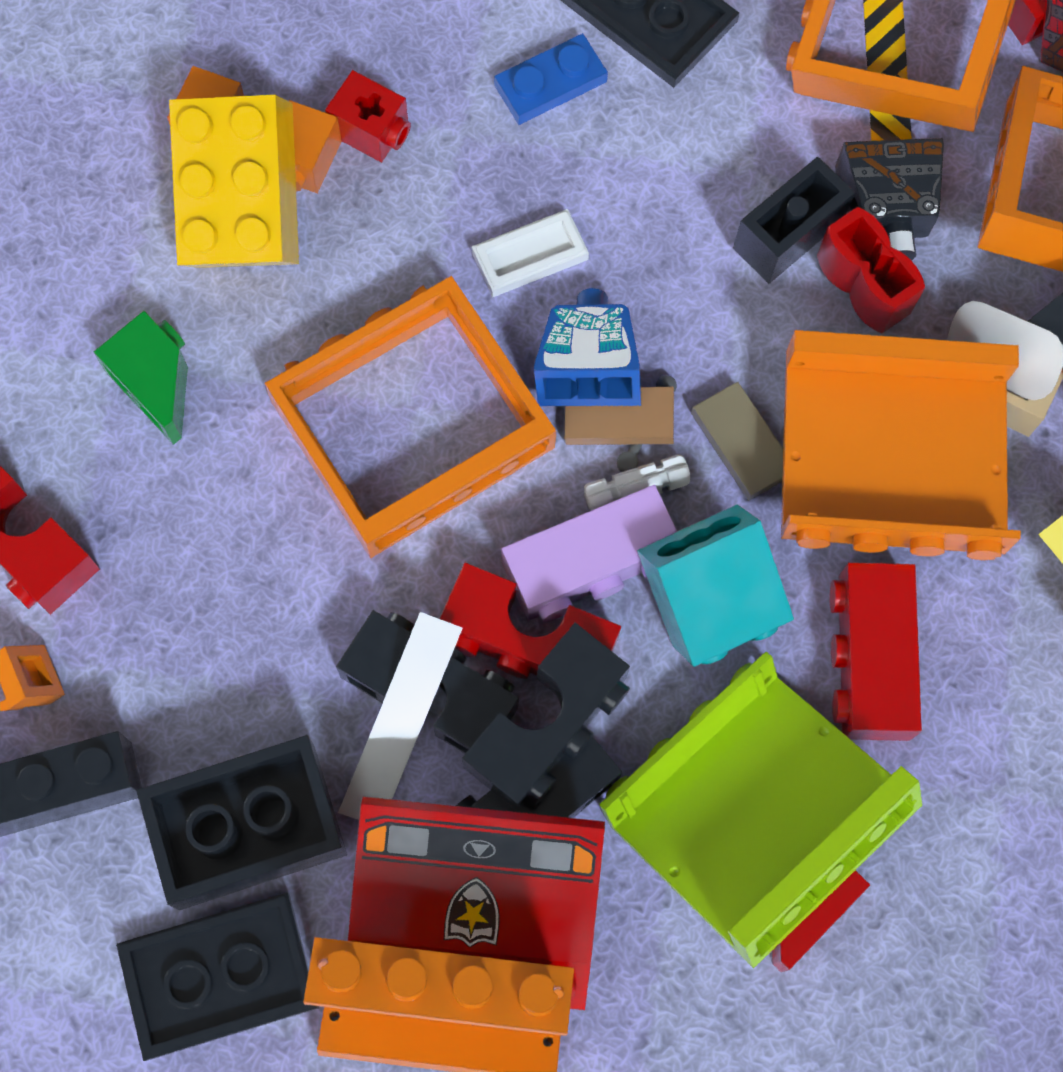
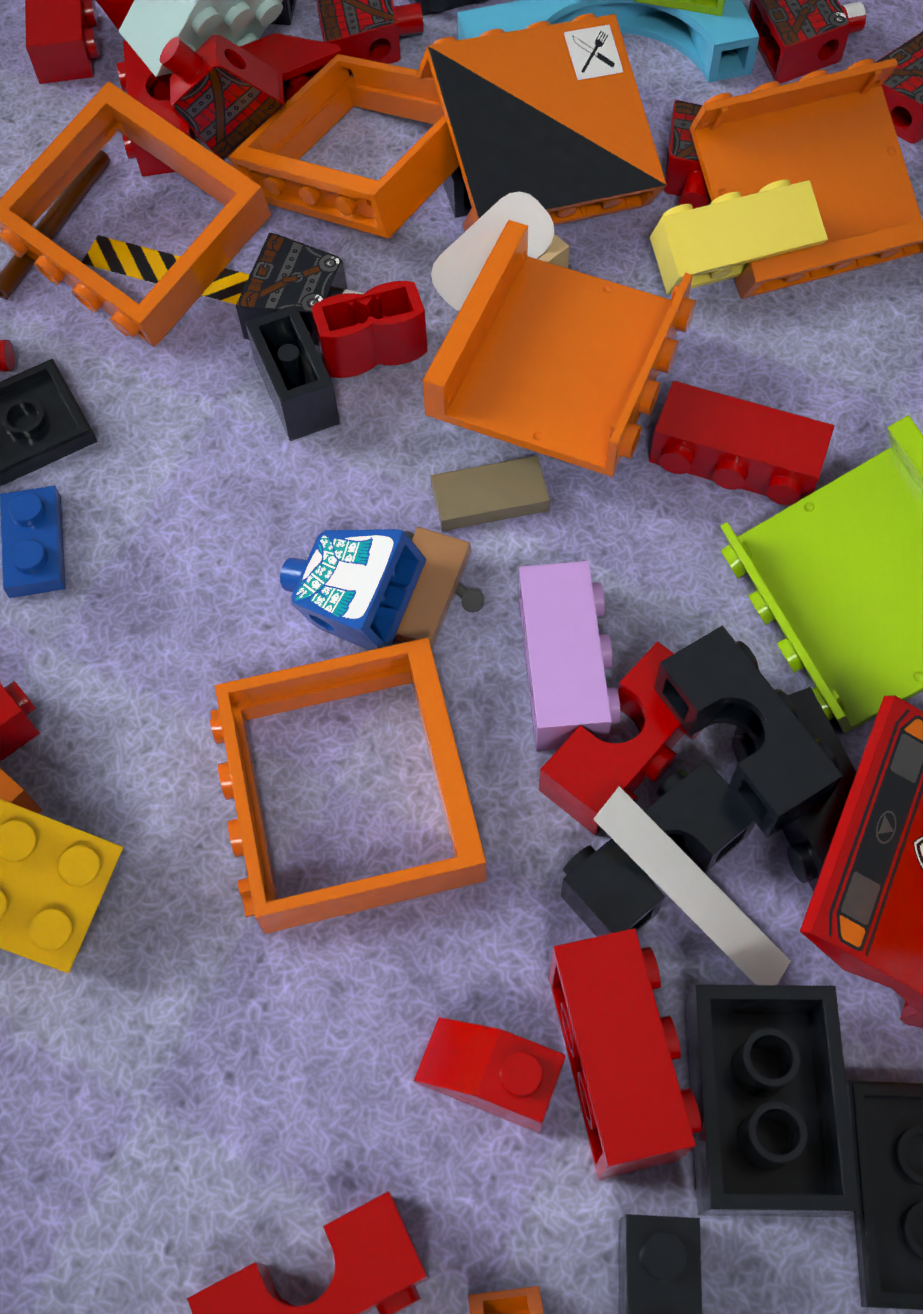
camera: 65 degrees left, 10 degrees down
green slope [94,311,188,445] -> none
white tile [472,209,589,298] -> none
white axle [584,455,690,511] -> none
teal piece [637,504,794,667] -> none
none -> red slope [413,1017,566,1134]
none -> red brick [548,928,702,1180]

